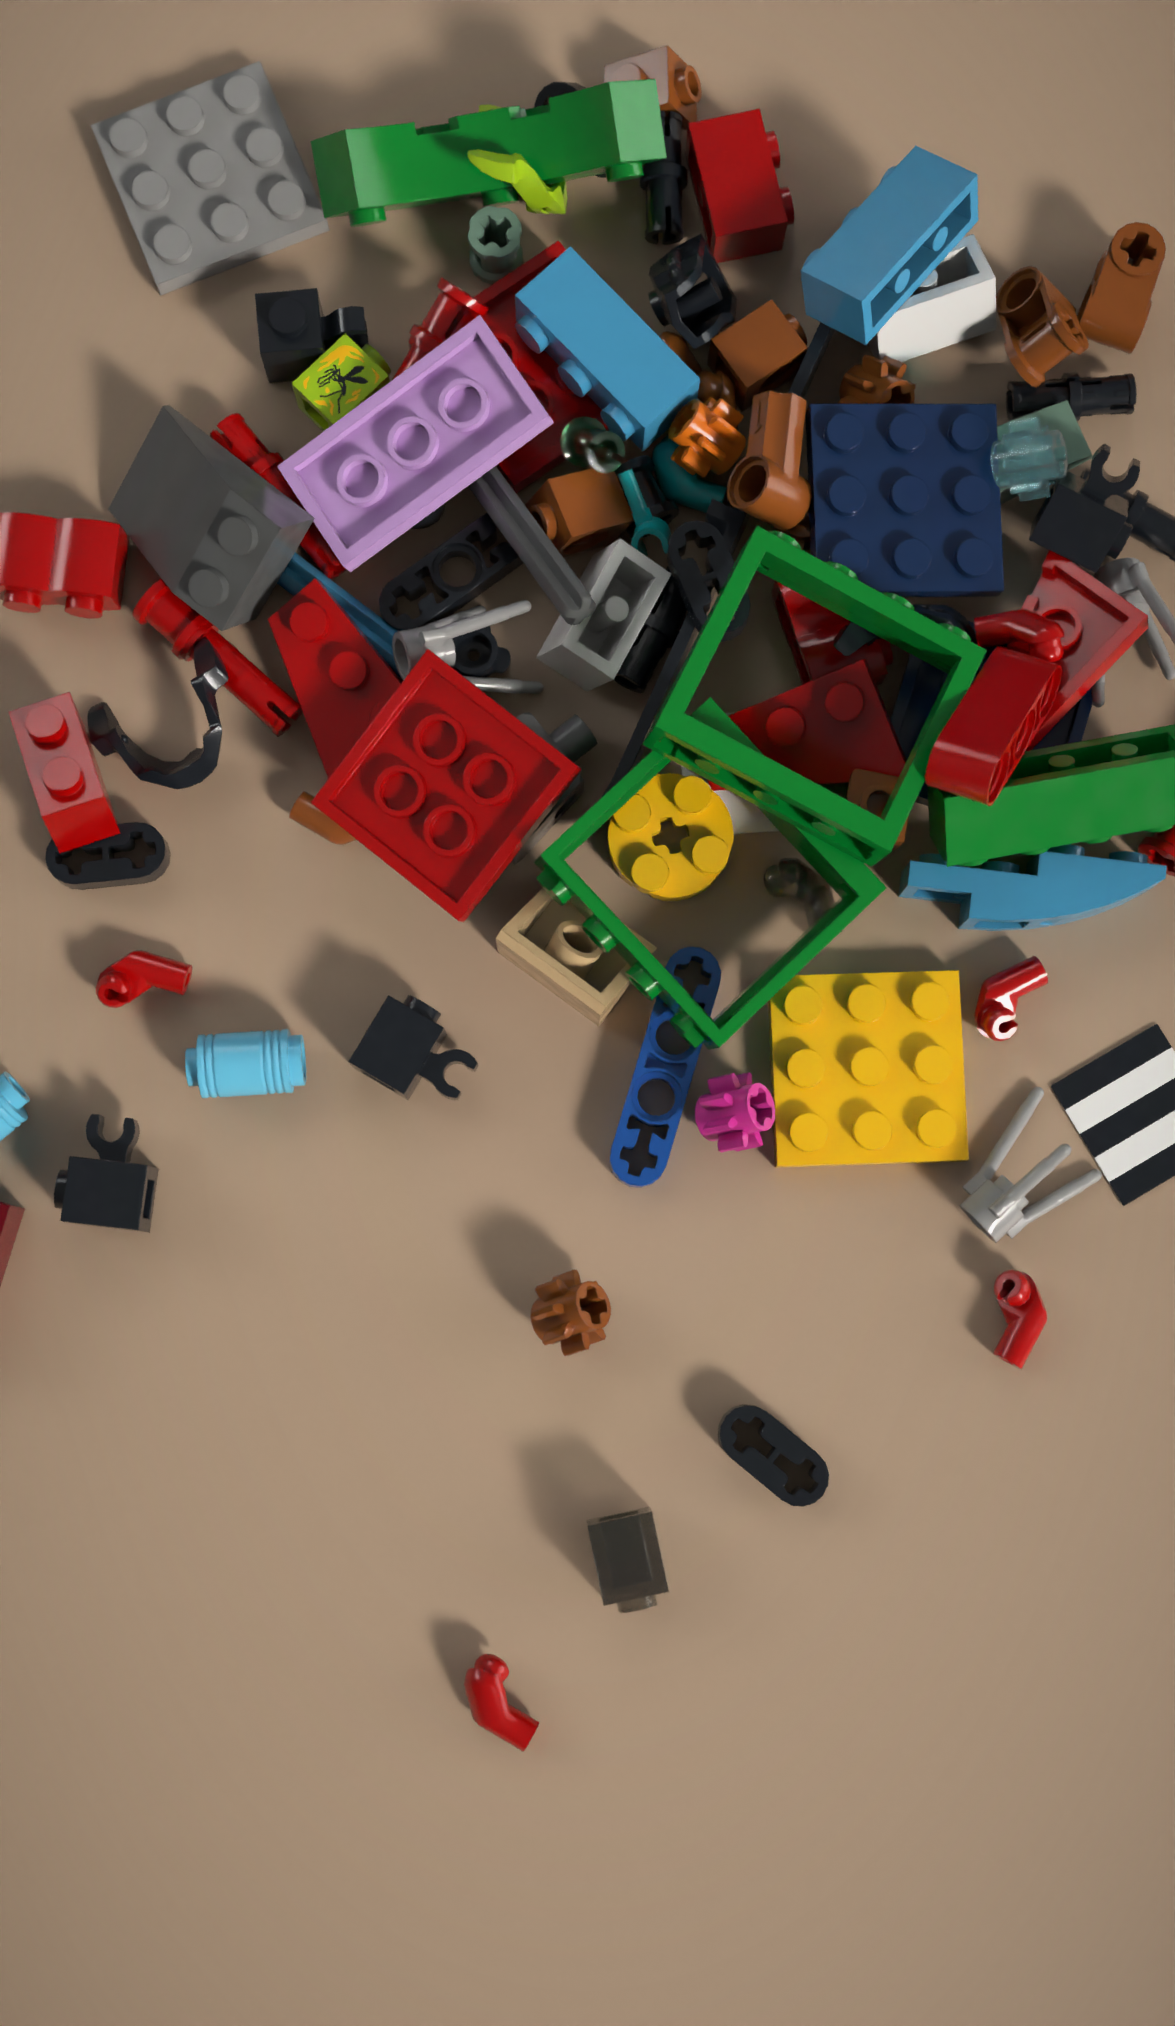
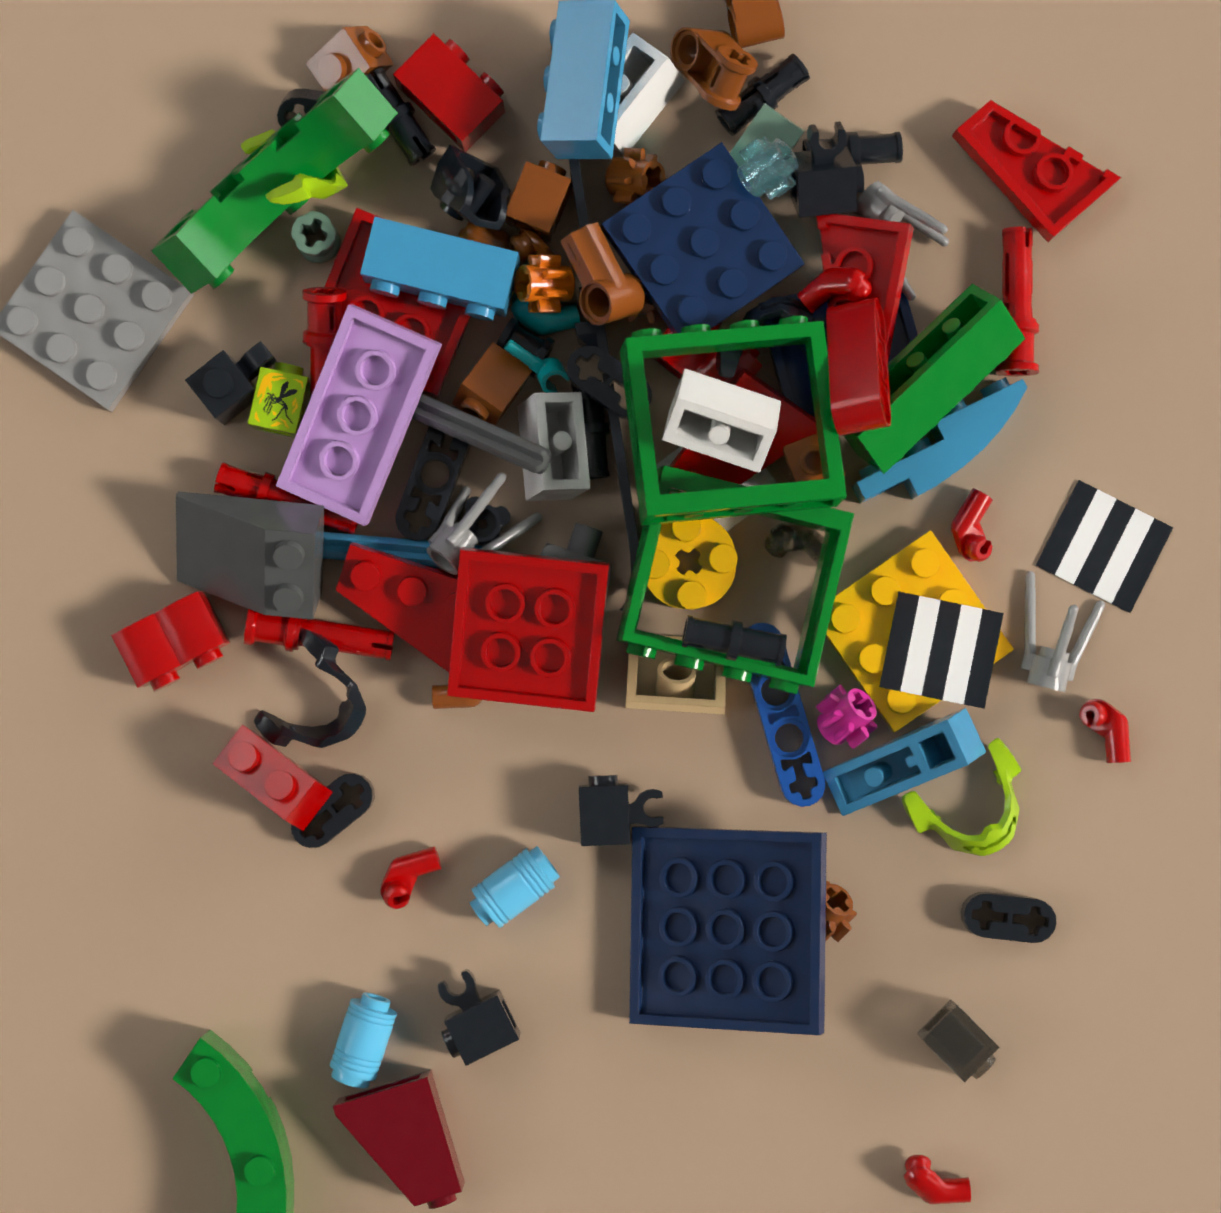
camera: 25 degrees left, 5 degrees up
clear green pin [560,416,625,473] -> none
none -> dark blue plate [629,826,827,1035]
none -> white brick [662,368,781,473]
none -> black pin [681,615,787,666]
none -> dark azure slope [823,708,986,816]
none -> sticker [879,592,1004,709]
none -> lime helmet [902,738,1021,856]

